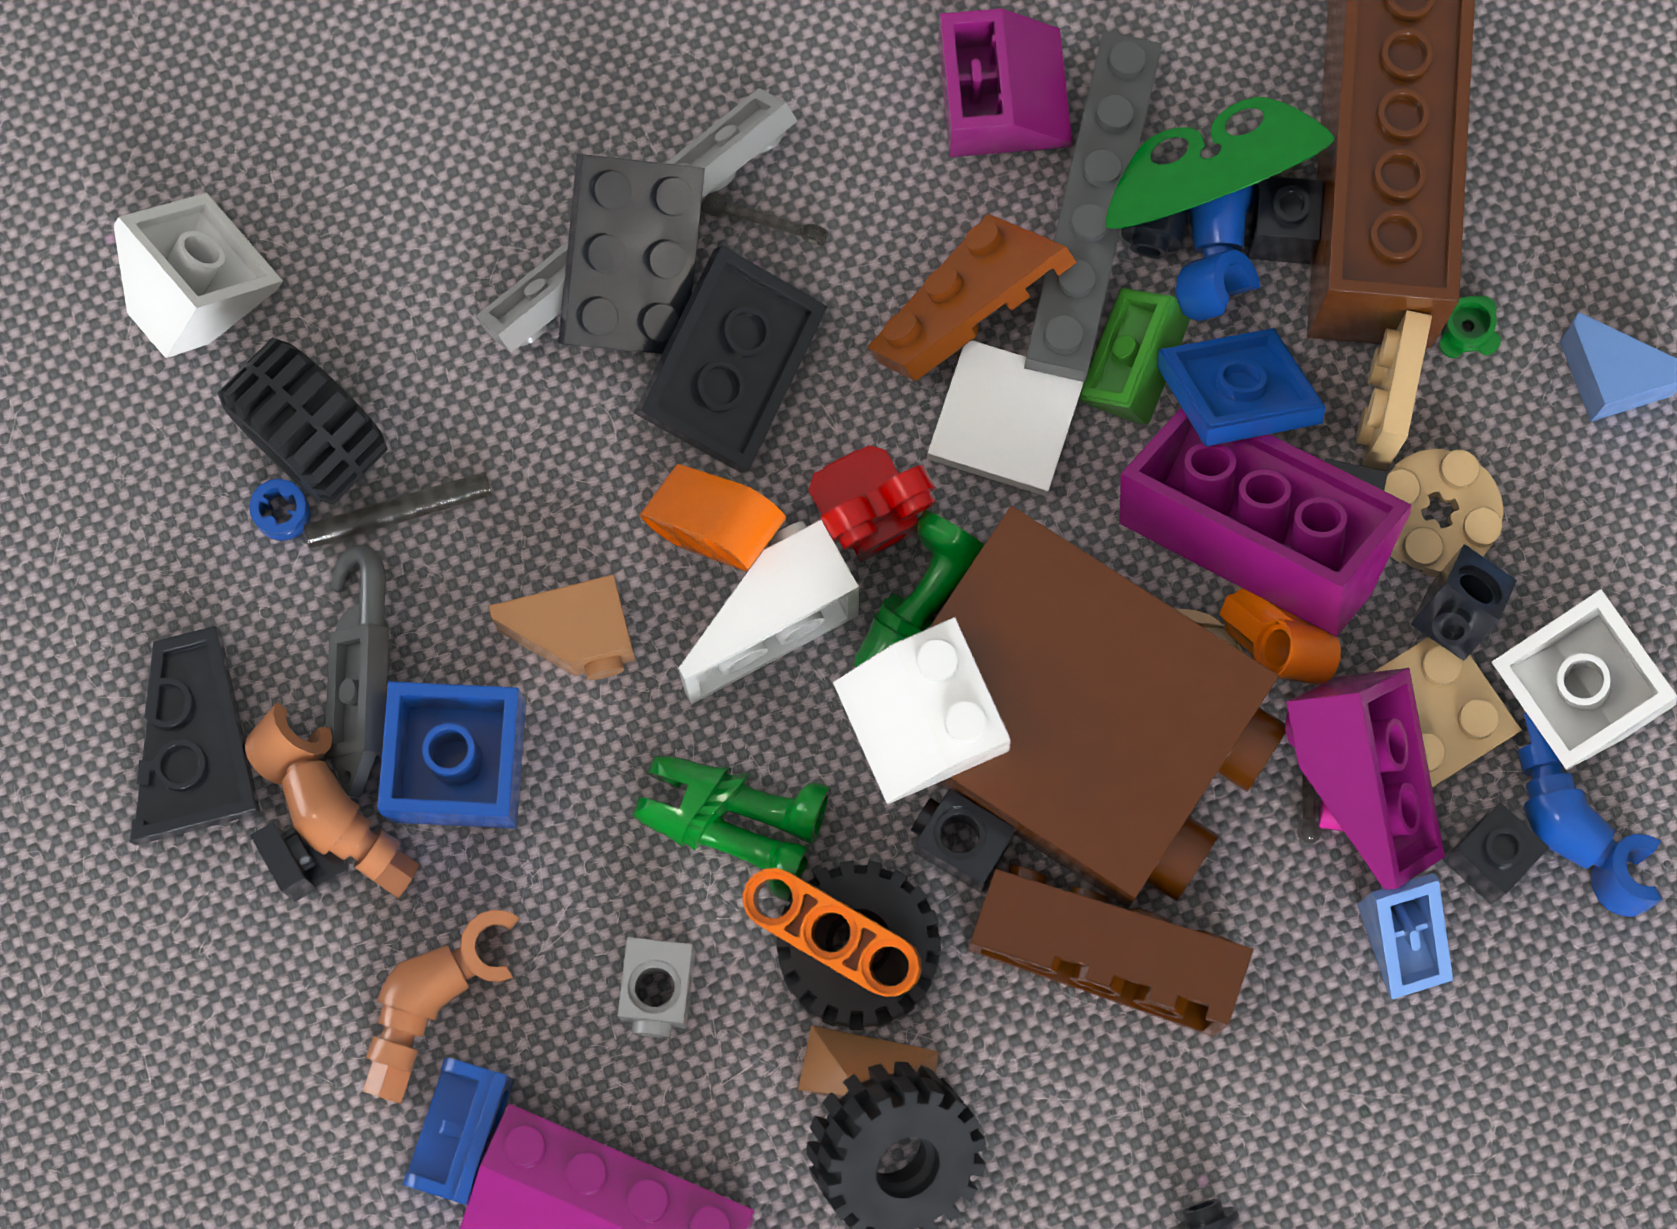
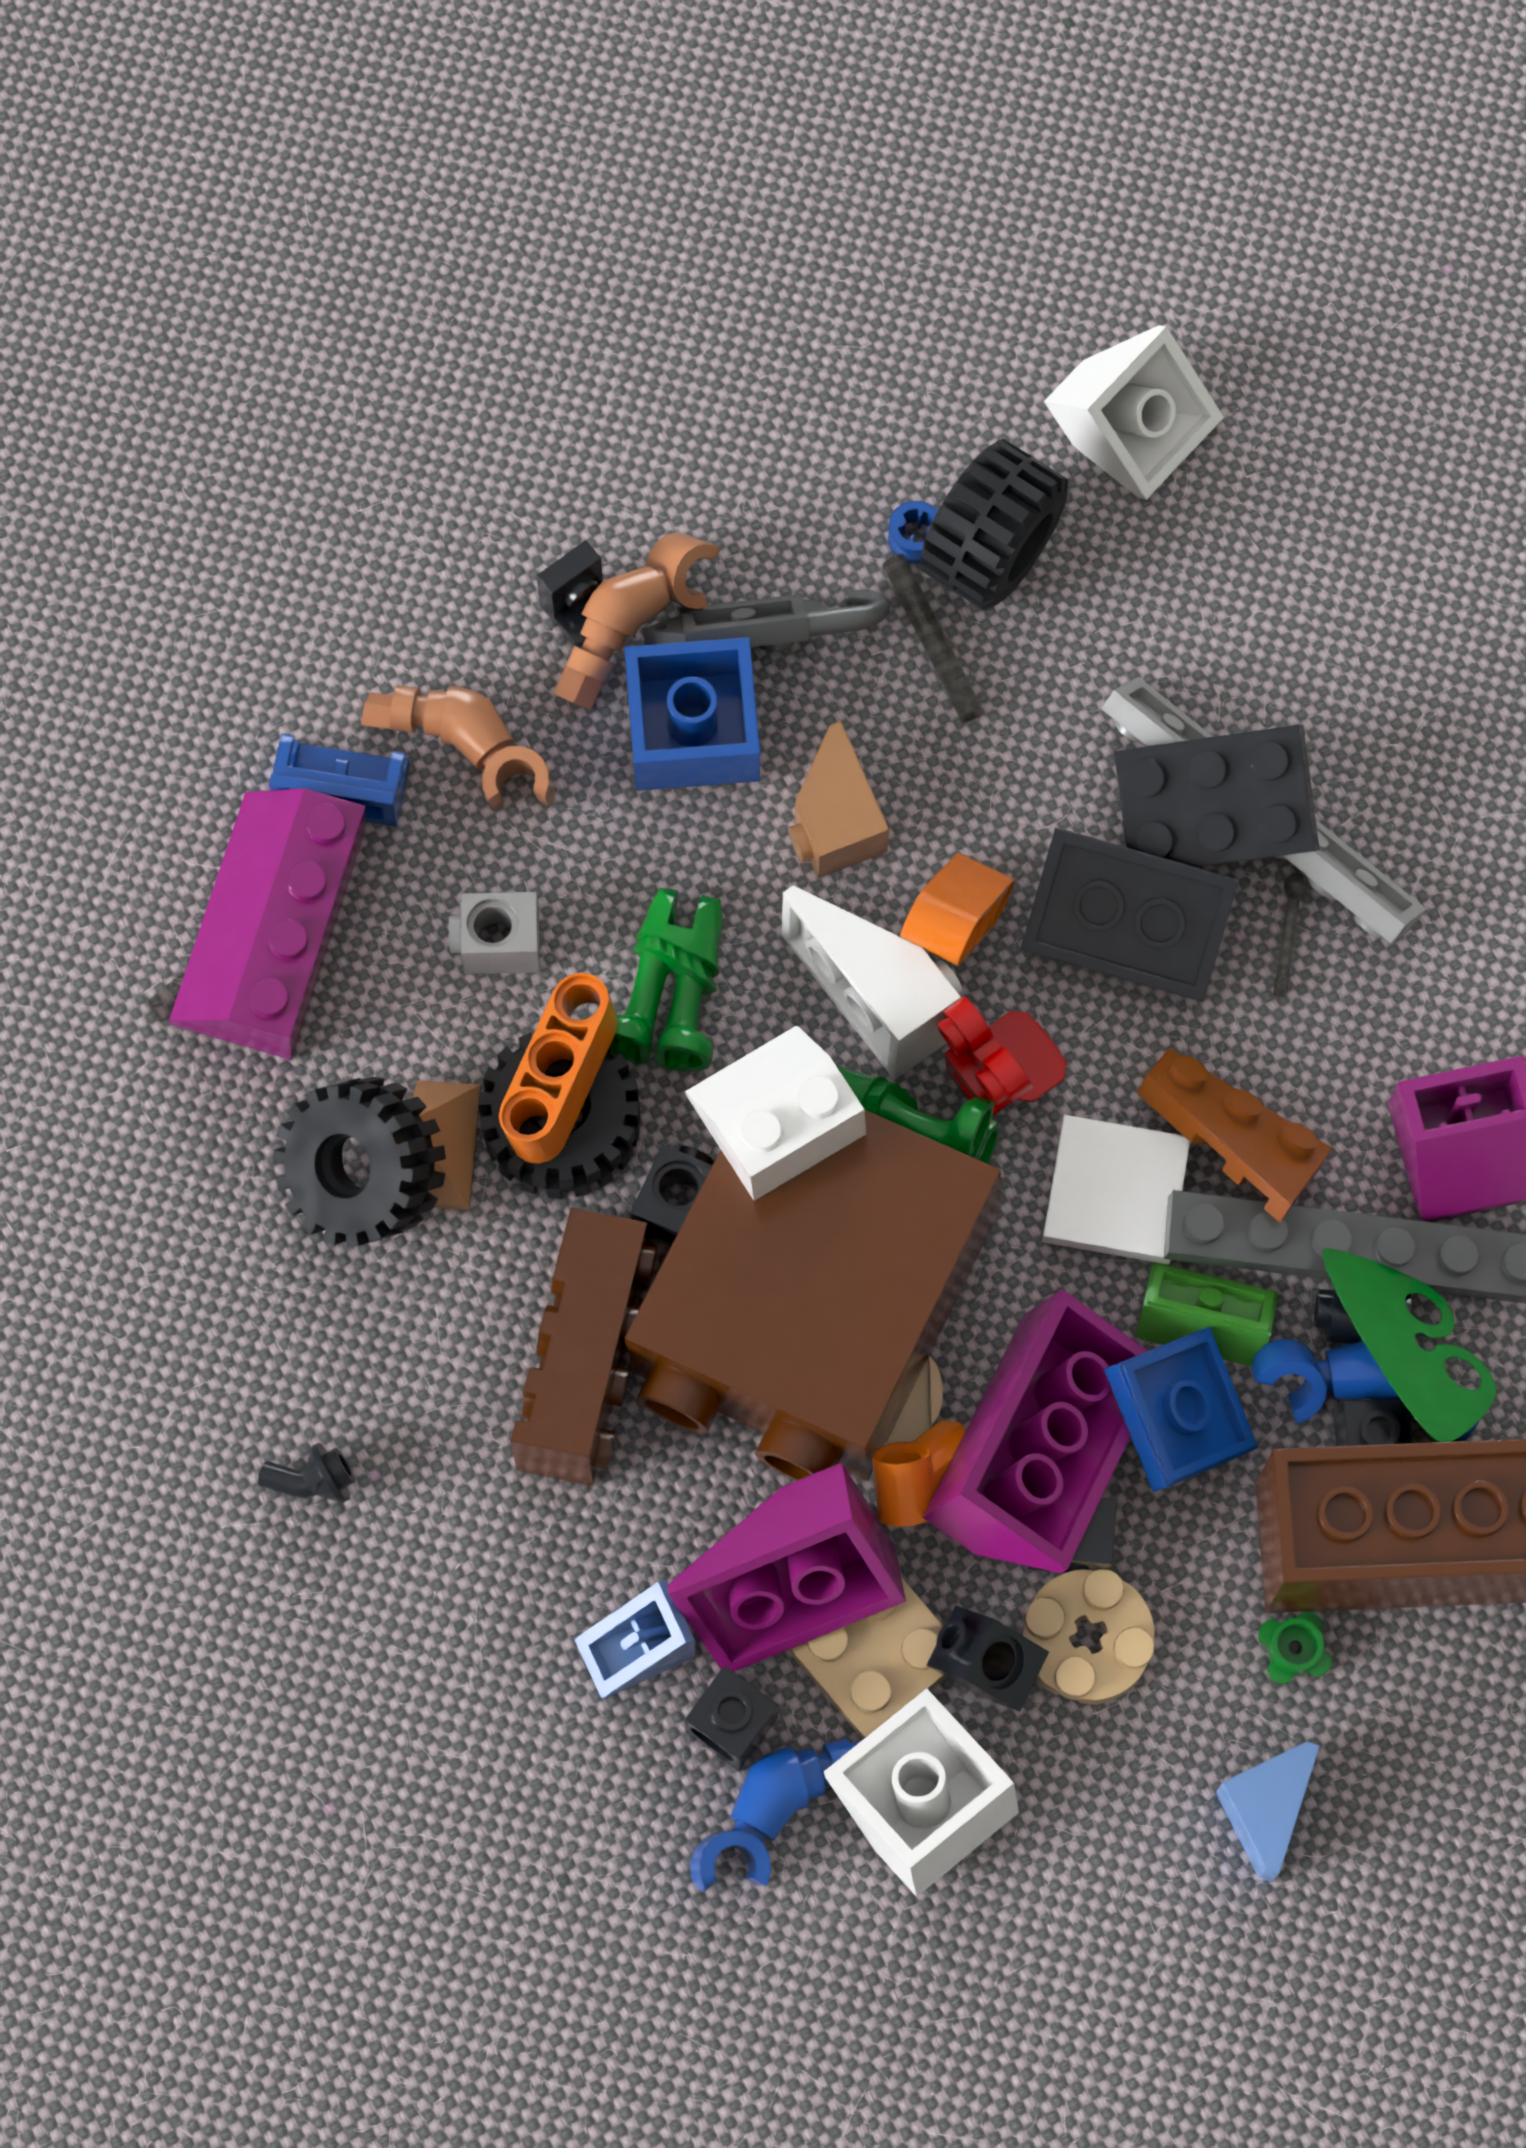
camera: 80 degrees right, 5 degrees down
black wing [129,626,261,846] -> none
tan plate [1356,310,1432,471] -> none

